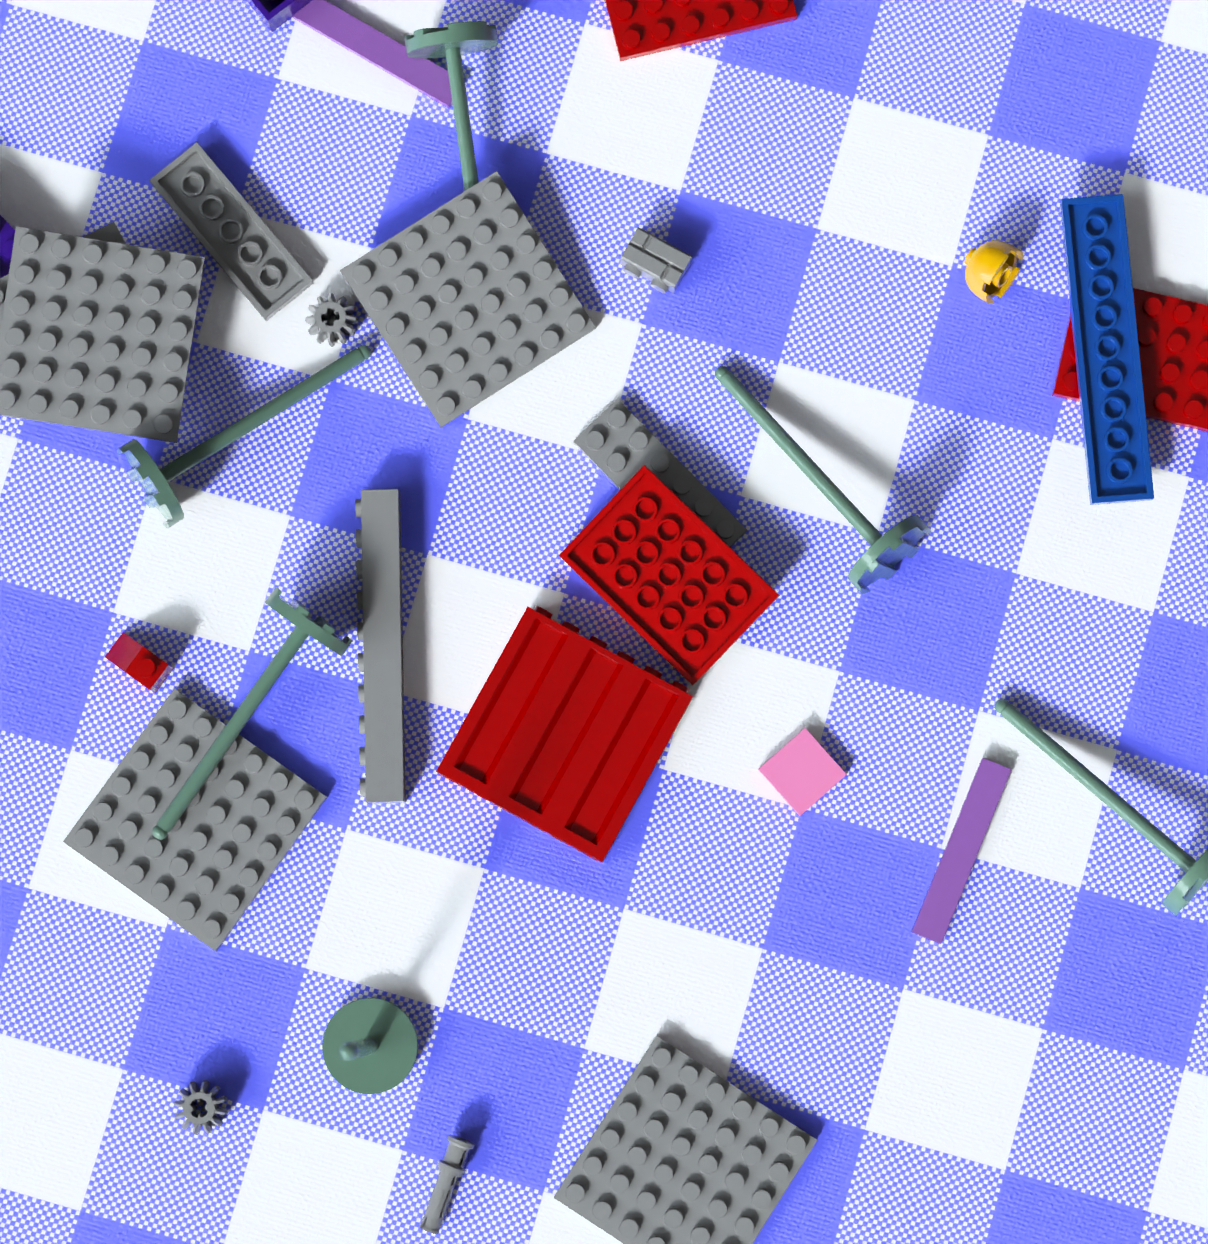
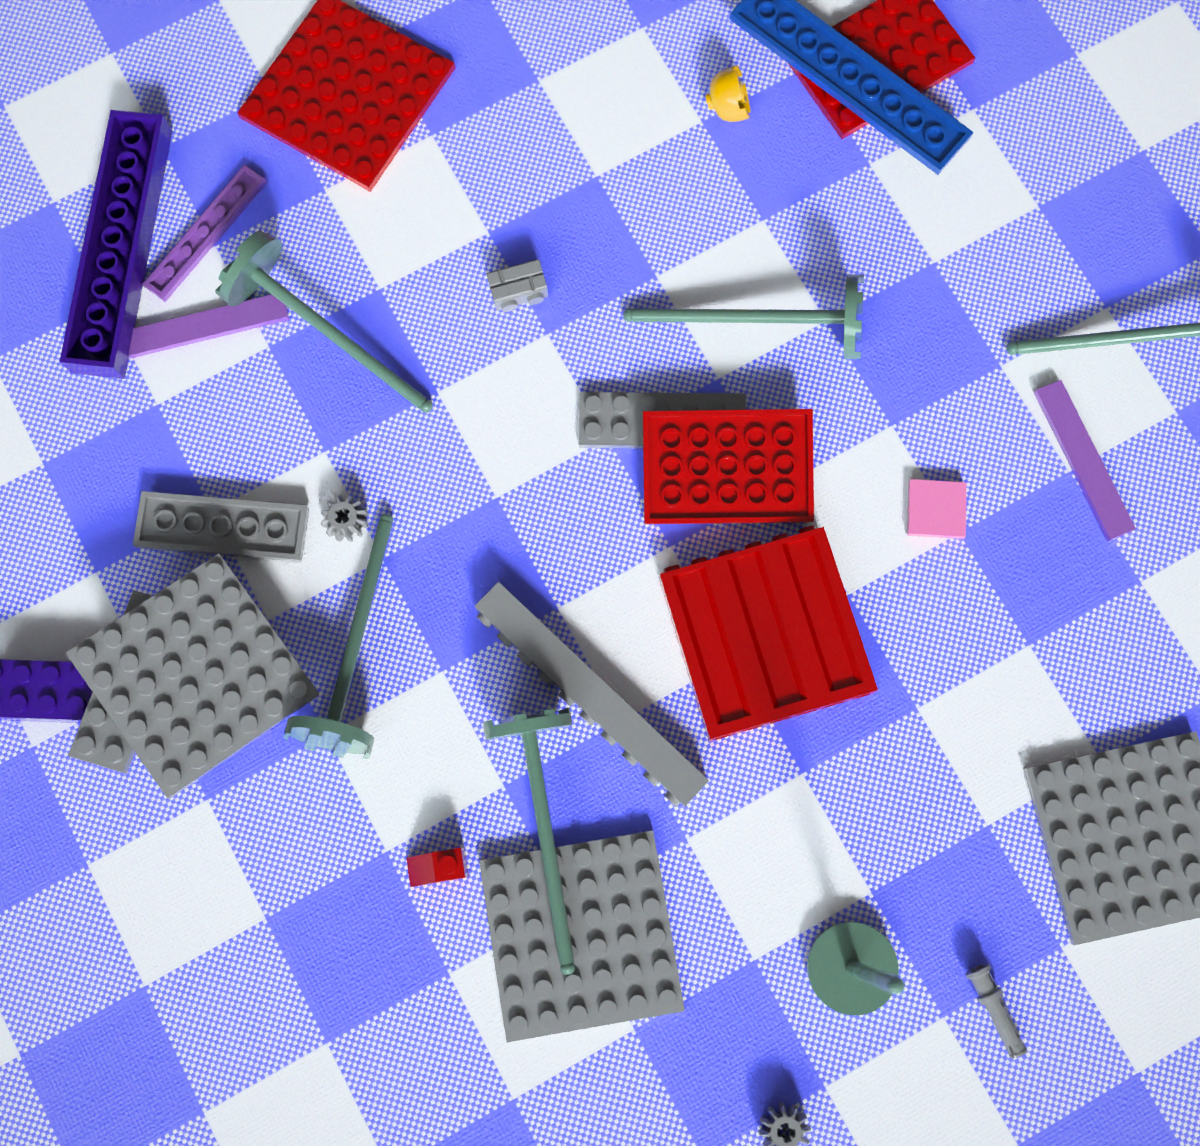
camera: 40 degrees left, 5 degrees down
light grey plate [340,171,596,428] -> none

